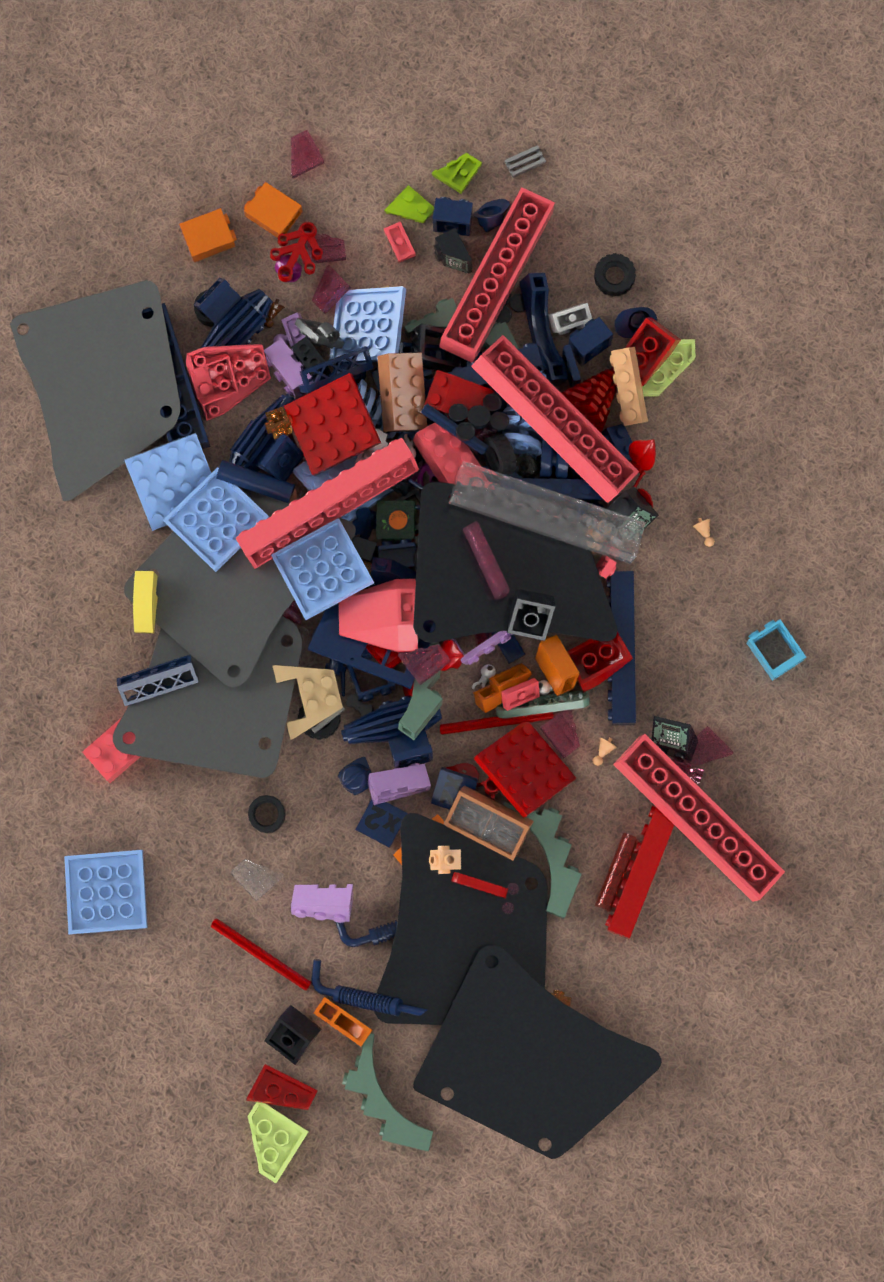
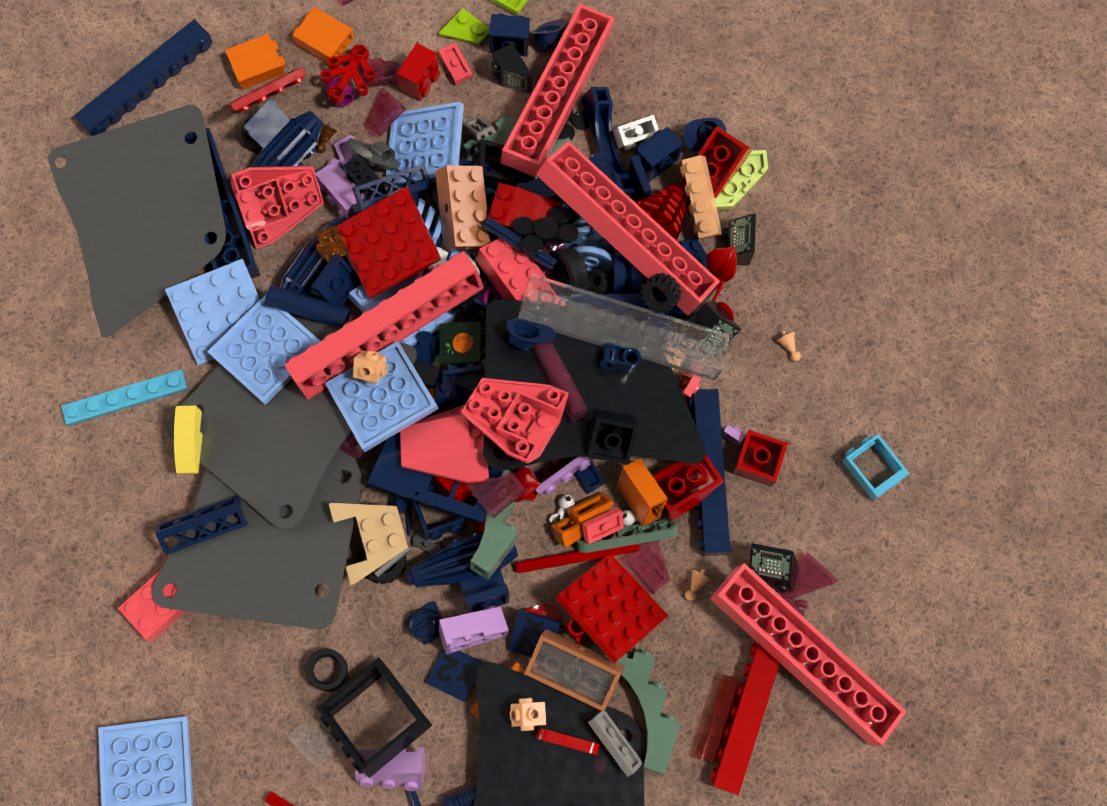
camera: 10 degrees left, 5 degrees down
black tyre [594,253,636,297] -> none
none -> medium azure plate [61,369,188,426]
none -> dark blue brick [74,19,213,136]
none -> red plate [226,67,306,114]
none -> black window [317,657,433,778]
none -> light nougat brick [353,351,388,383]
none -> red brick [397,43,440,101]
none -> coral wedge [461,378,569,464]
none -> light grey tile [463,116,496,141]
none -> dark blue piece [506,318,556,350]
none -> light grey plate [588,711,643,777]
none -> dark blue piece [599,343,641,374]
none -> black tyre [640,273,681,314]
none -> lavender plate [722,425,745,447]
none -> slope [723,214,756,266]
none -> red brick [733,429,788,487]

